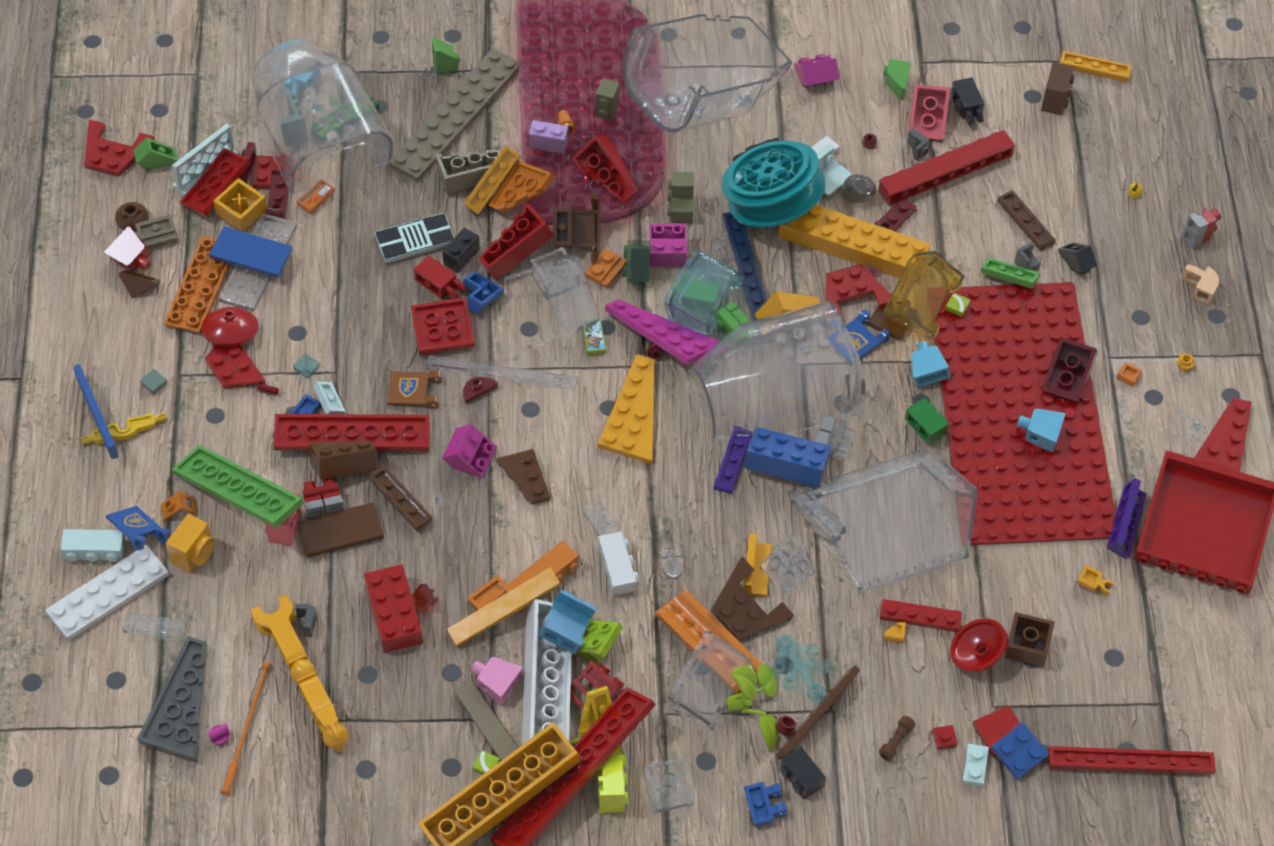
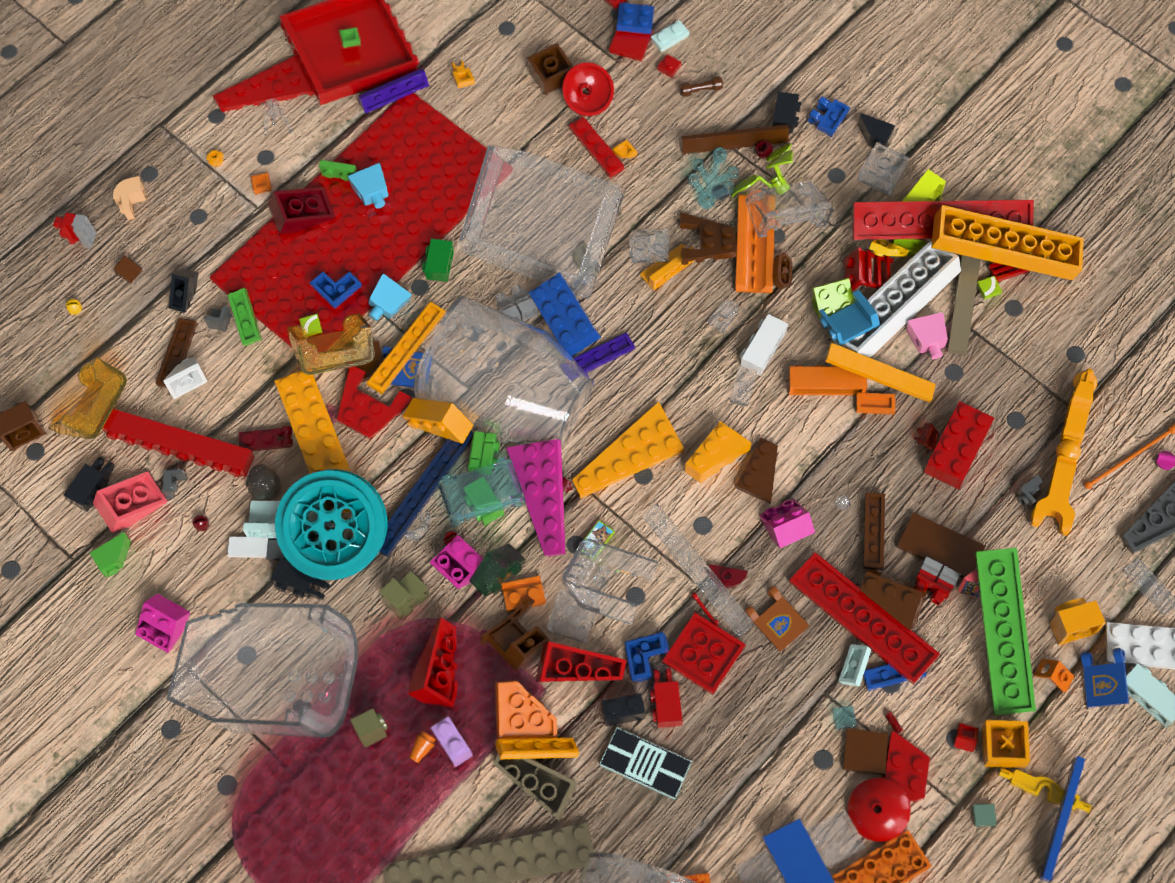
camera: 130 degrees left, 10 degrees up
none -> clear yellow windscreen [48,358,127,439]
none -> reddish brown slope [114,256,142,284]
none -> white slope [163,357,208,399]
none -> blue brick [309,272,362,309]
none -> bright green plate [319,160,357,181]
none -> bright green tile [339,27,361,48]
none -> light orange tile [367,301,445,395]
none -> light orange wedge [685,421,751,483]
none -> red hinge [691,592,719,626]
none -> reddish brown plate [773,253,793,289]
none -> reddish brown tile [843,728,888,775]
none -> black slope [858,113,895,152]
none -> red slope [954,723,979,752]
none -> light orange brick [982,720,1030,768]

